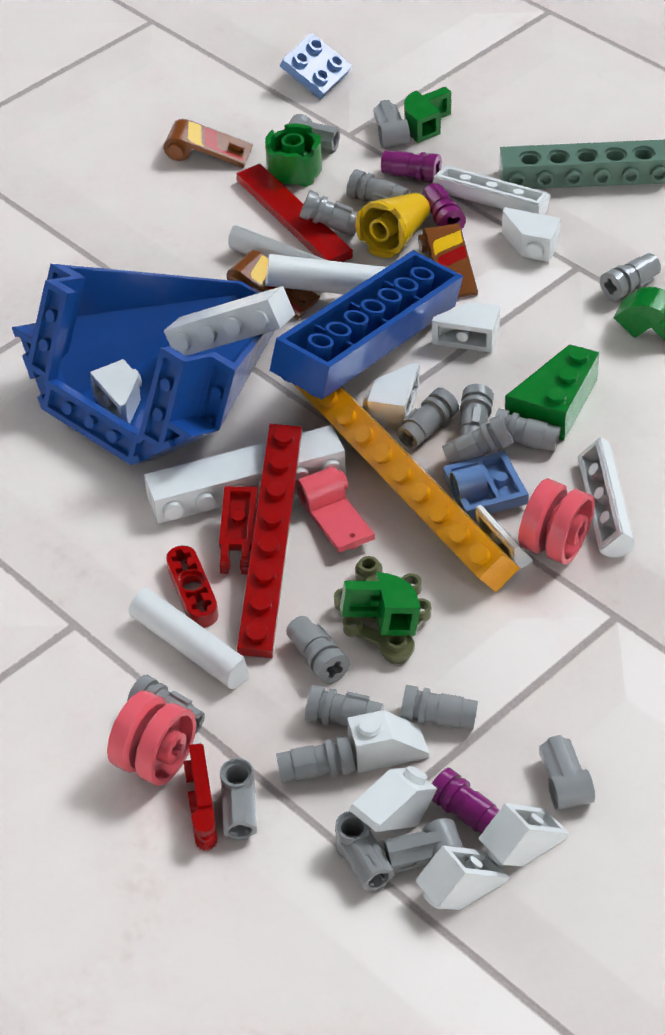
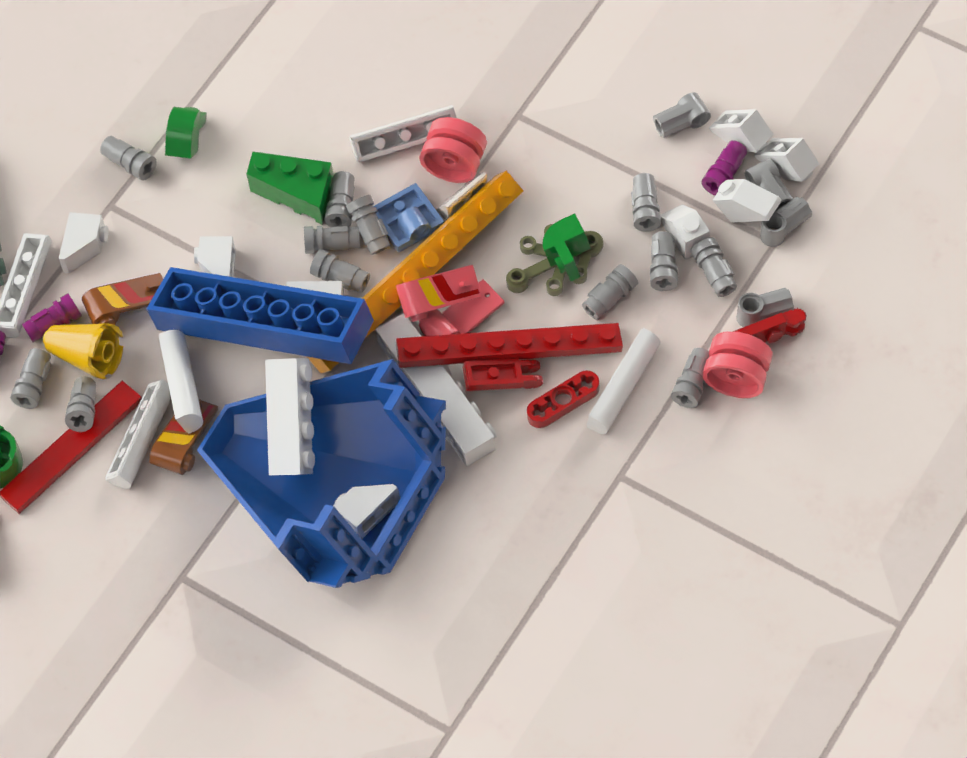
camera: 100 degrees left, 15 degrees up
none -> coral door [396,265,482,322]

